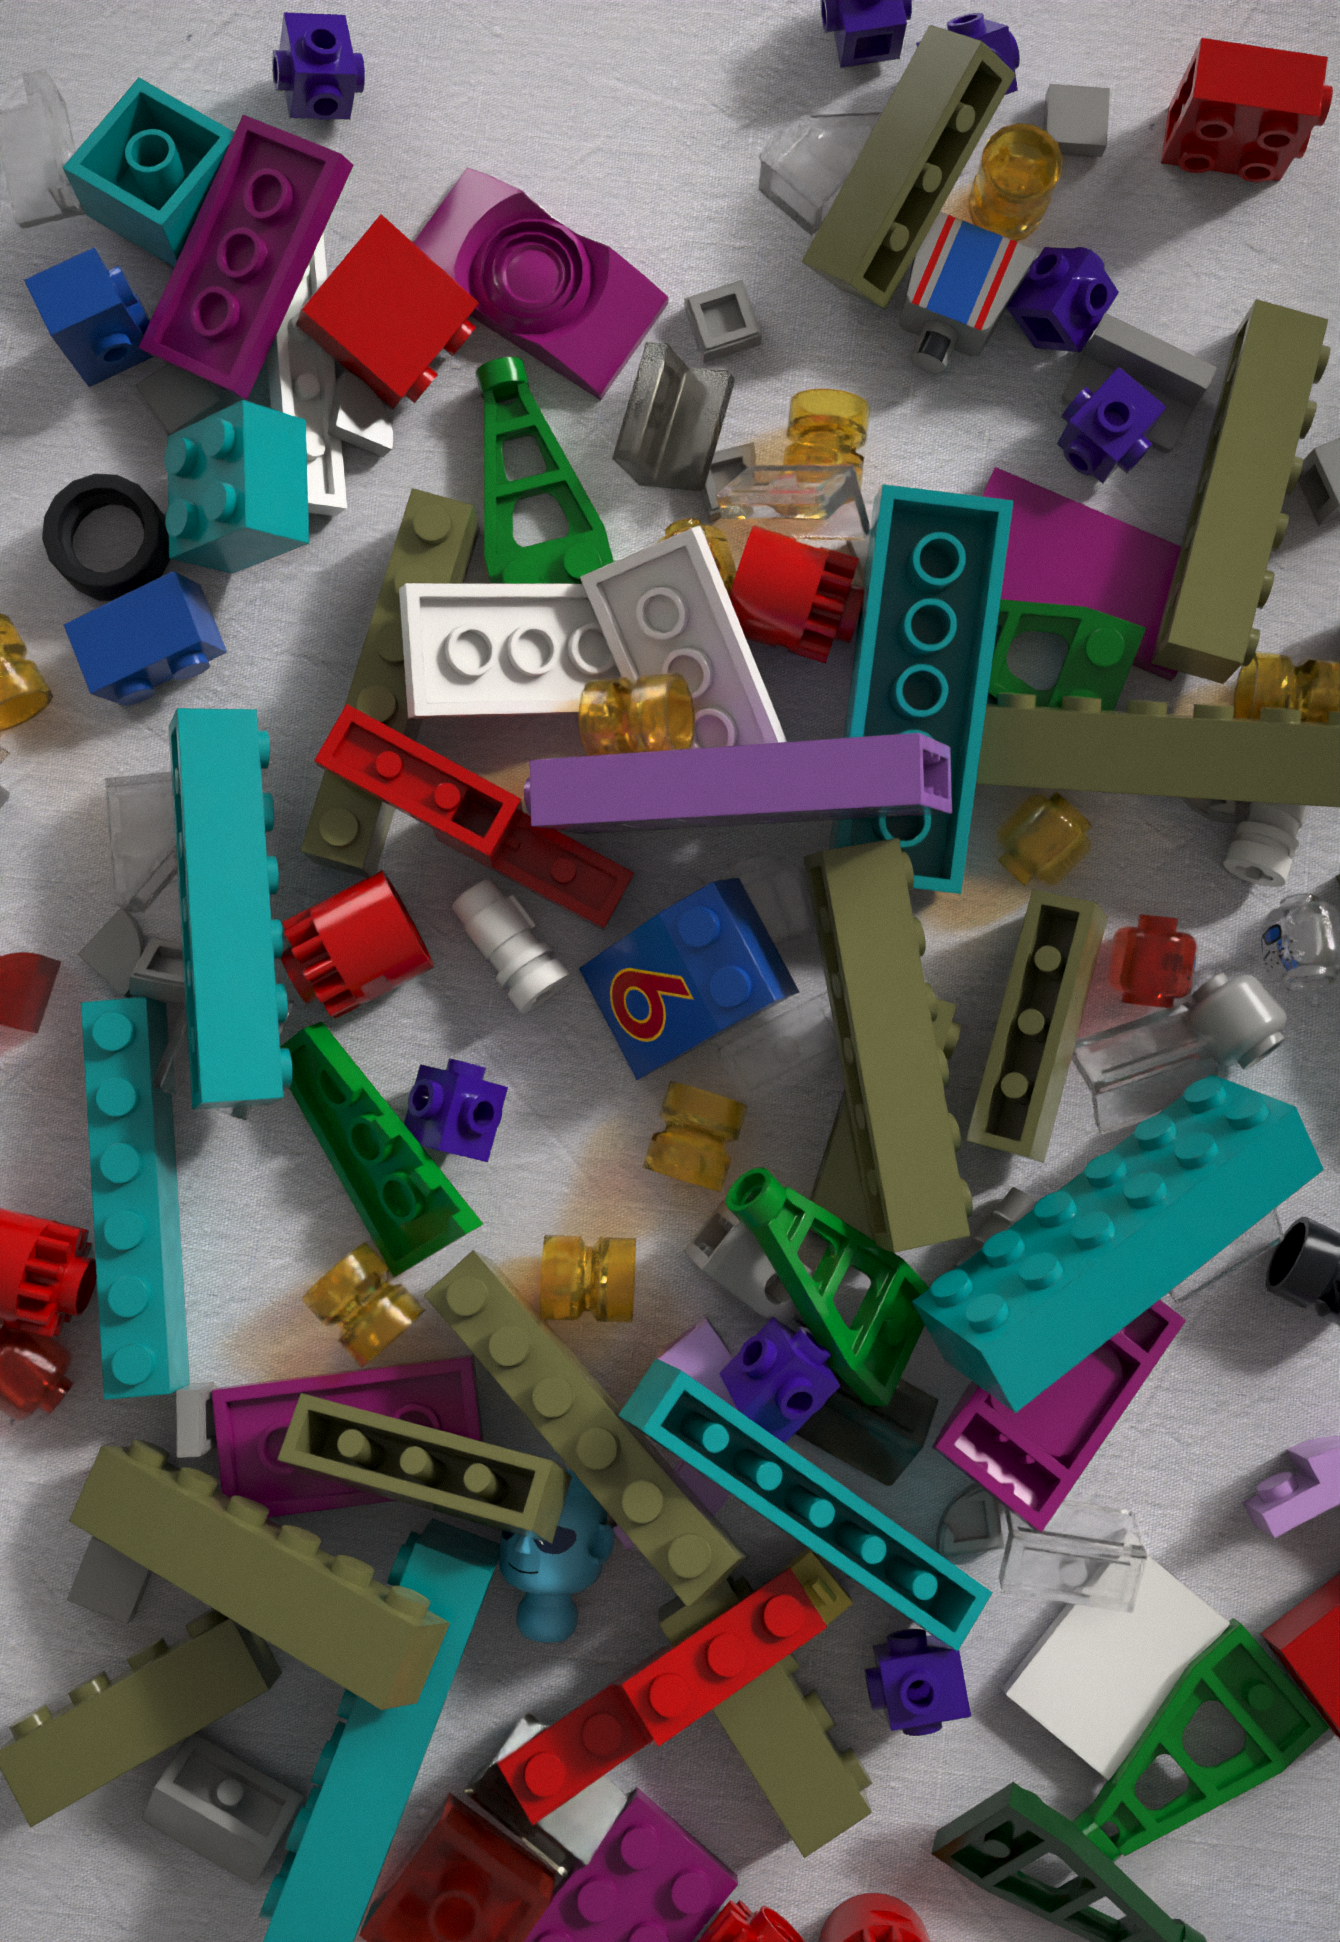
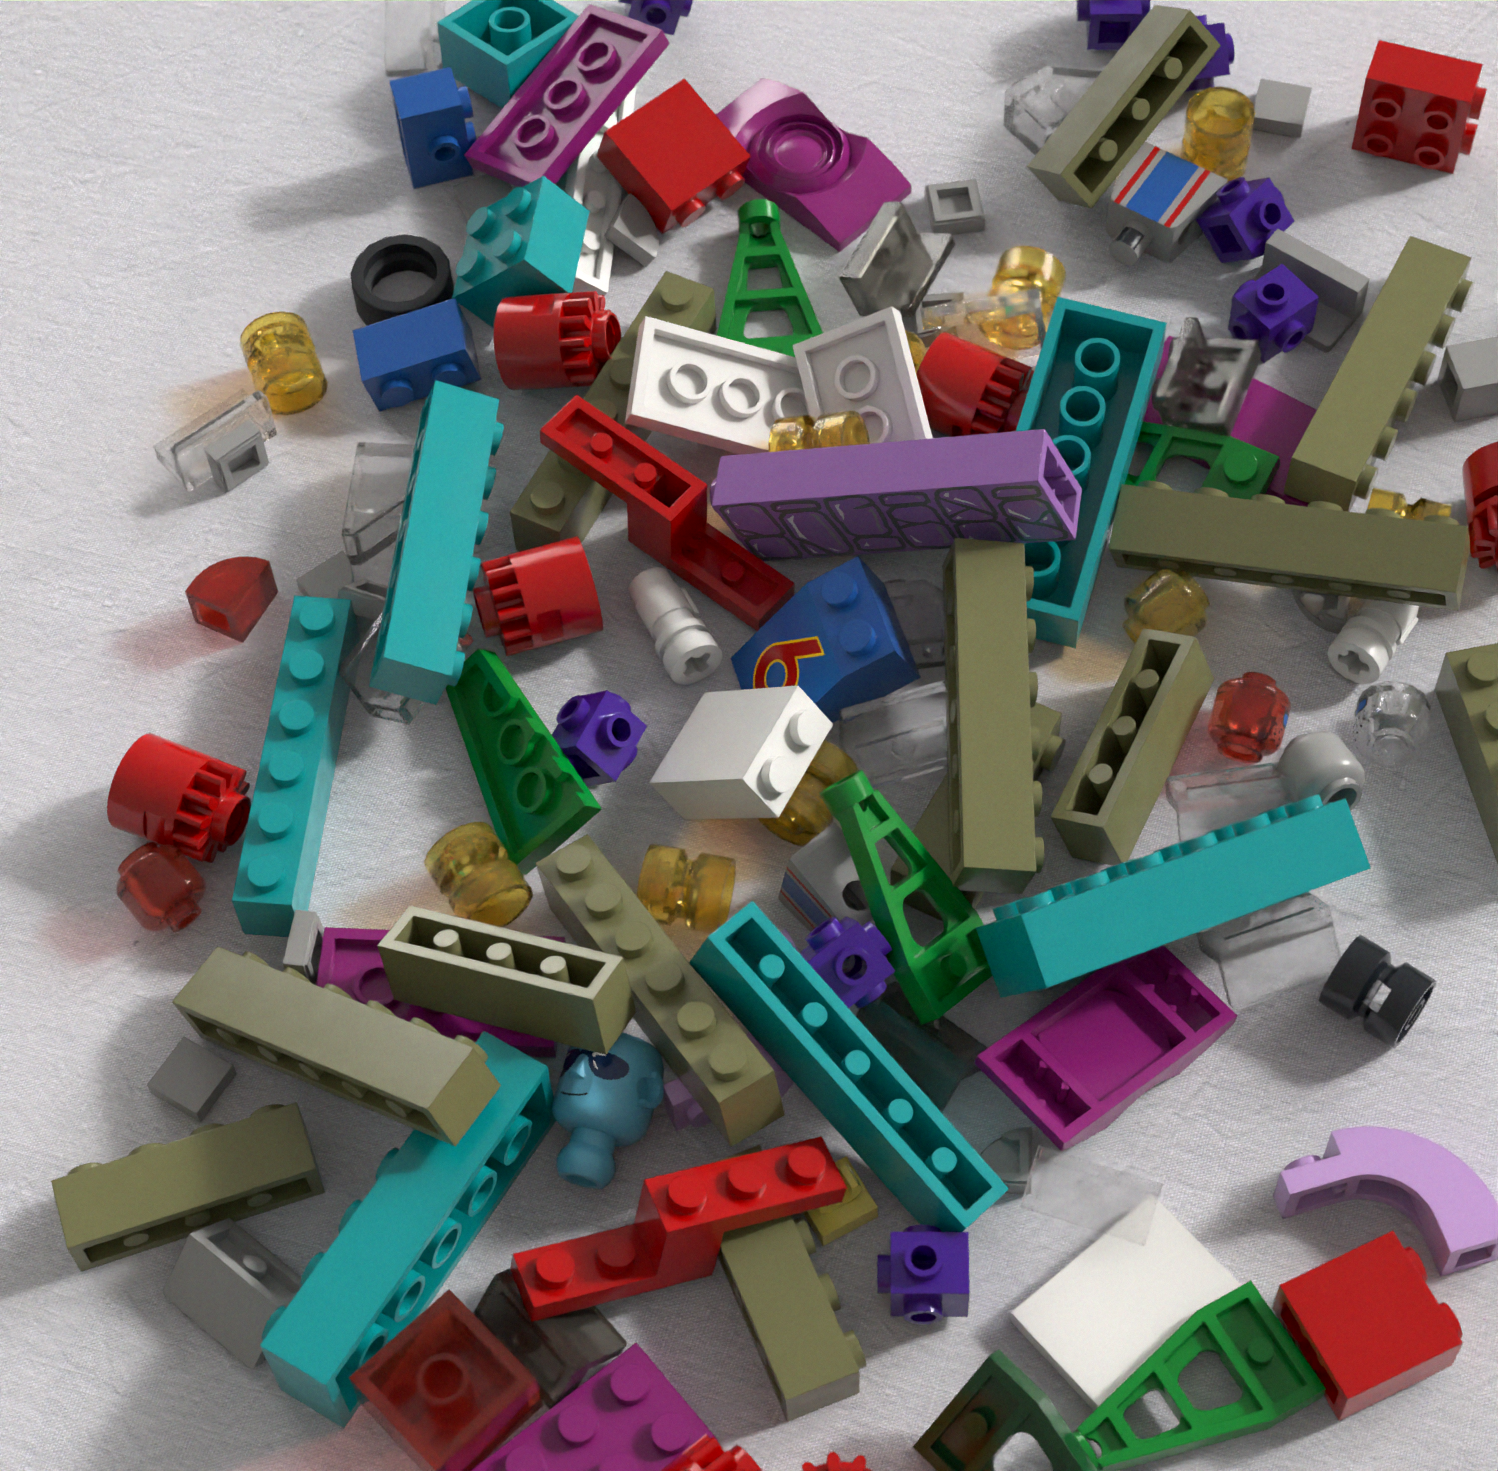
camera: 15 degrees right, 25 degrees down
none -> red gear [494,291,622,391]
none -> white brick [649,686,833,820]
none -> clear smoke bracket [1152,317,1261,437]

